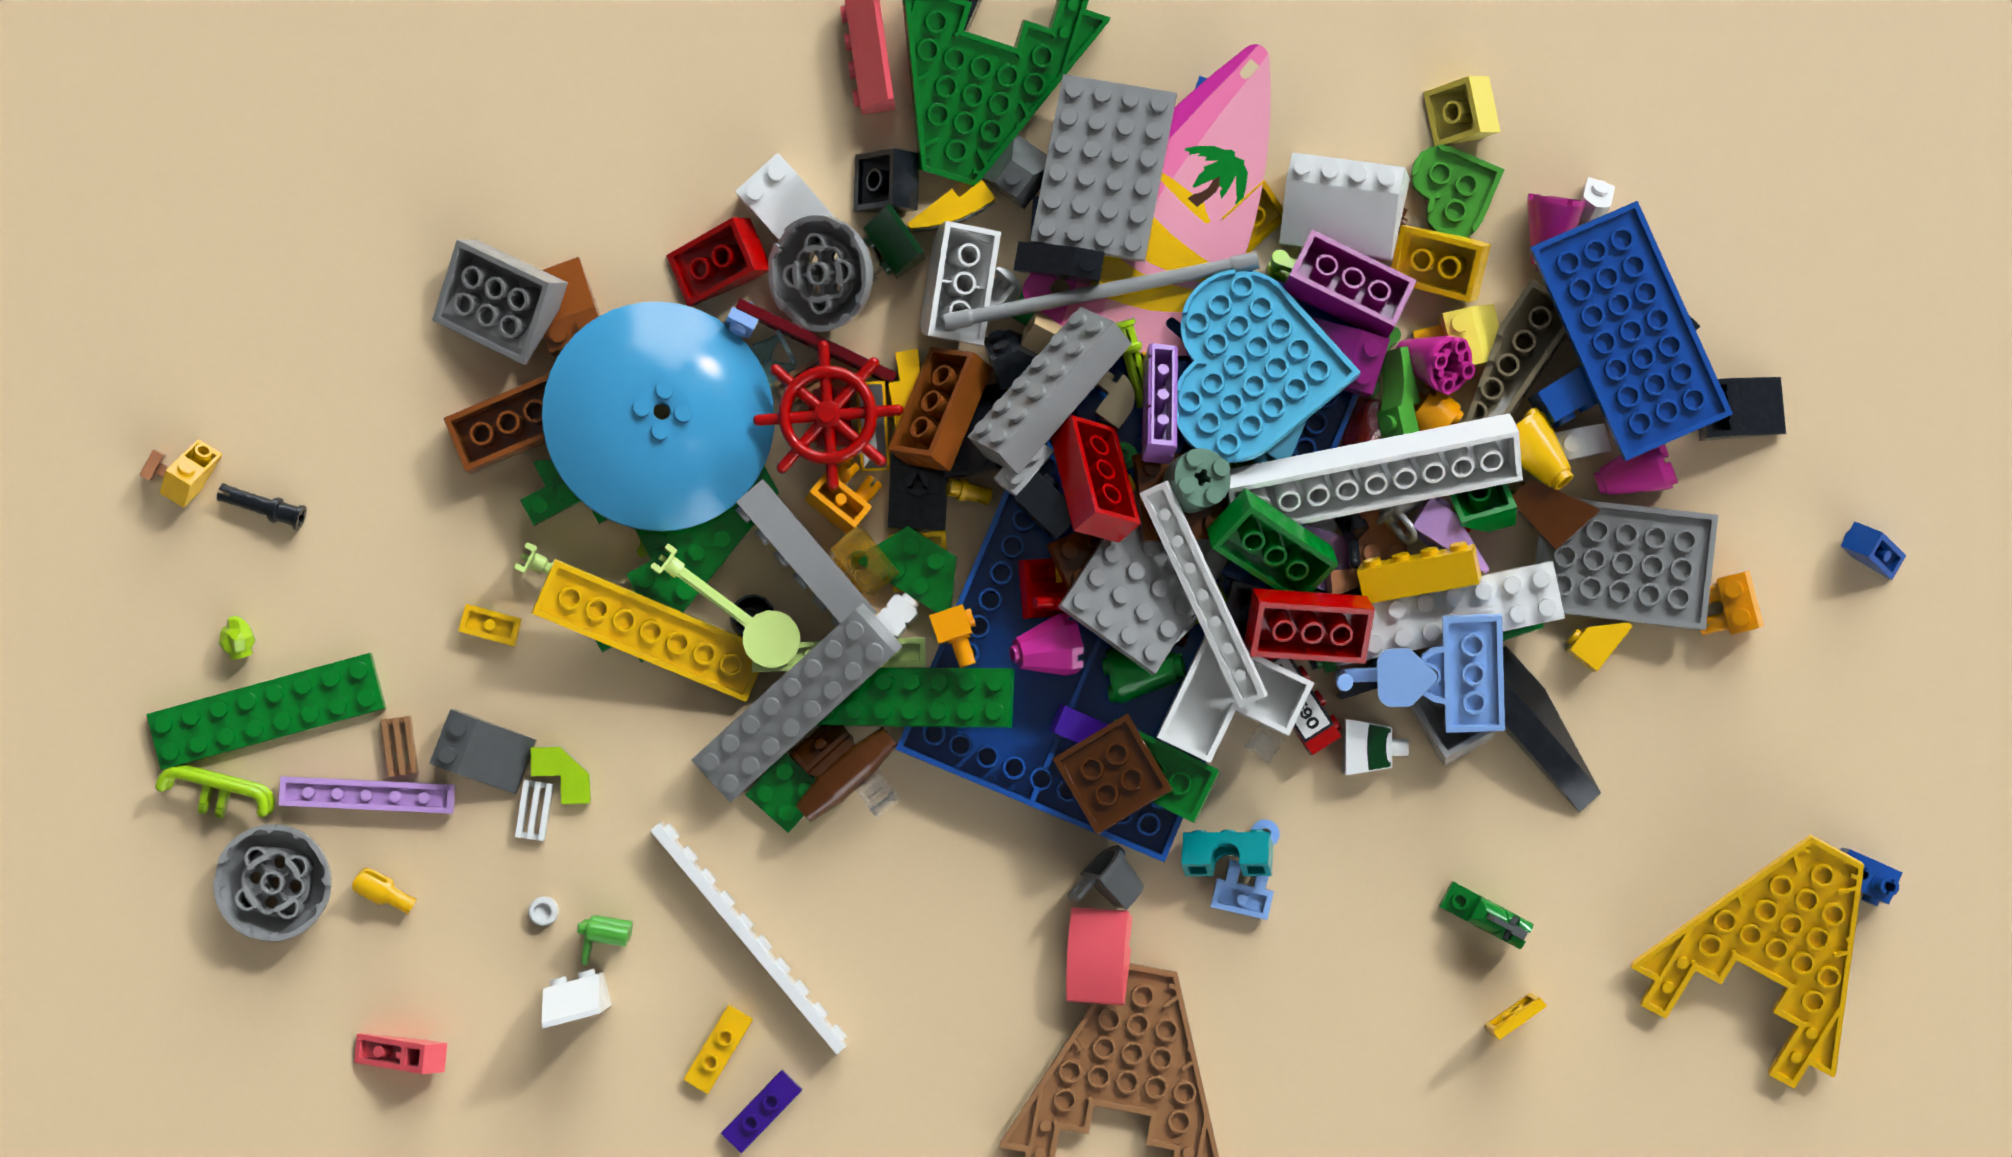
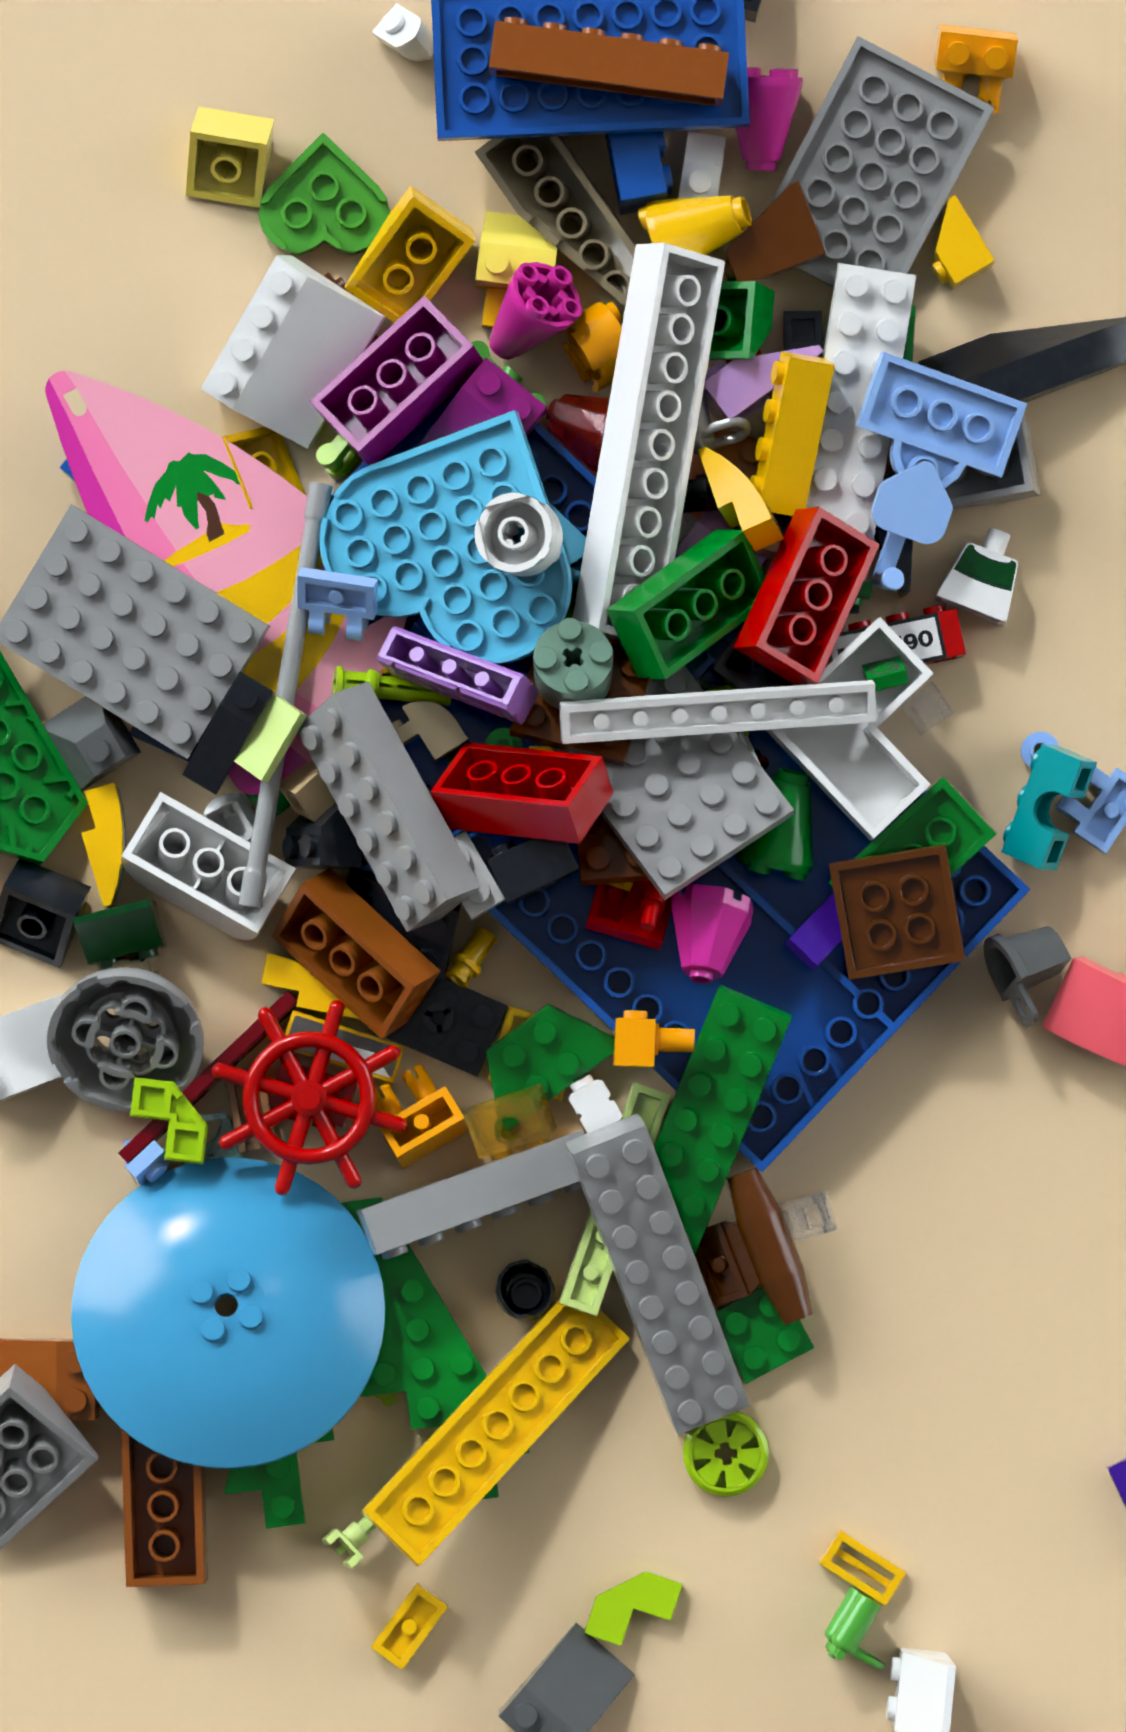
camera: 70 degrees left, 0 degrees up
white tile [515,780,554,841] -> none
white tile [529,897,559,926] -> none
yellowish green piece [650,543,800,668] -> none
white plate [650,822,847,1054] -> none
red slope [666,217,769,307] -> none
yellow plate [683,1004,754,1094] -> none
bright green slope [1377,346,1421,439] -> none
dark pink cone [1527,193,1585,271] -> none
none -> lime tile [130,1077,208,1165]
none -> yellowish green tile [234,694,307,783]
none -> light blue plate [297,567,378,641]
none -> white brick [474,493,563,577]
none -> dark orange brick [489,17,729,107]
none -> lime wheel [683,1411,769,1497]
none -> yellow slope [698,446,784,552]
none -> black plate [783,311,823,351]
none -> yellow tile [819,1530,906,1606]
none -> green tile [861,656,909,692]

